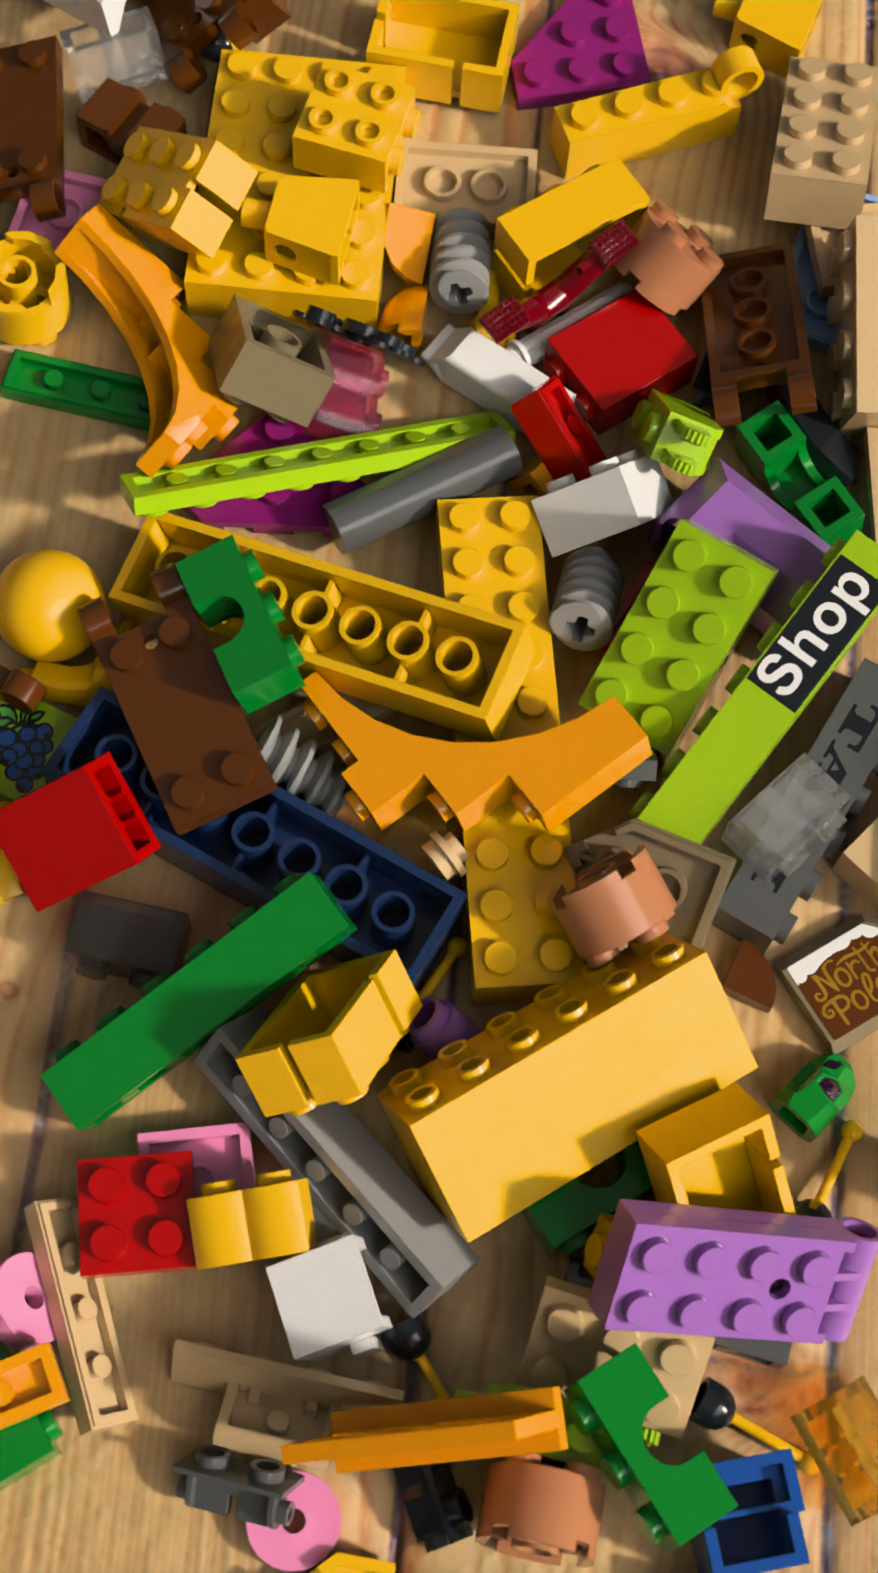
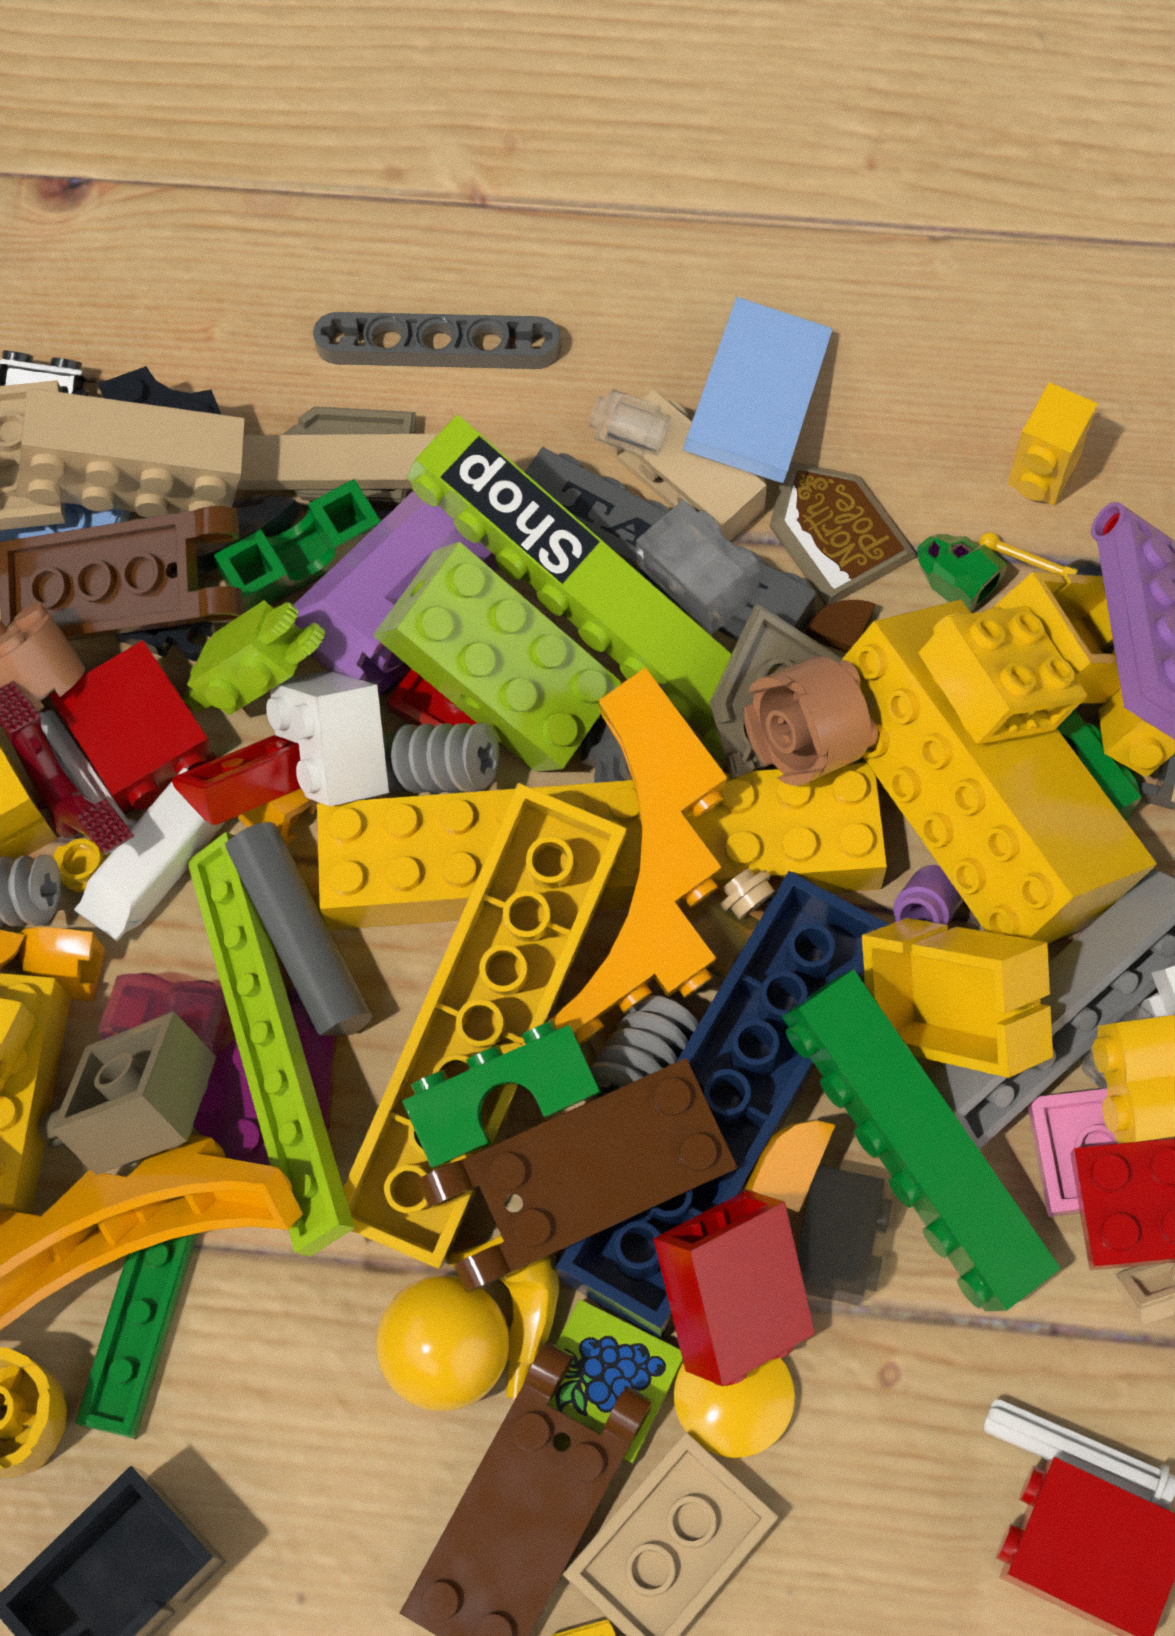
camera: 80 degrees left, 0 degrees up
black plant [292,304,426,367] -> none
none -> light orange brick [744,1120,835,1213]
none -> yellow brick [918,606,1088,745]

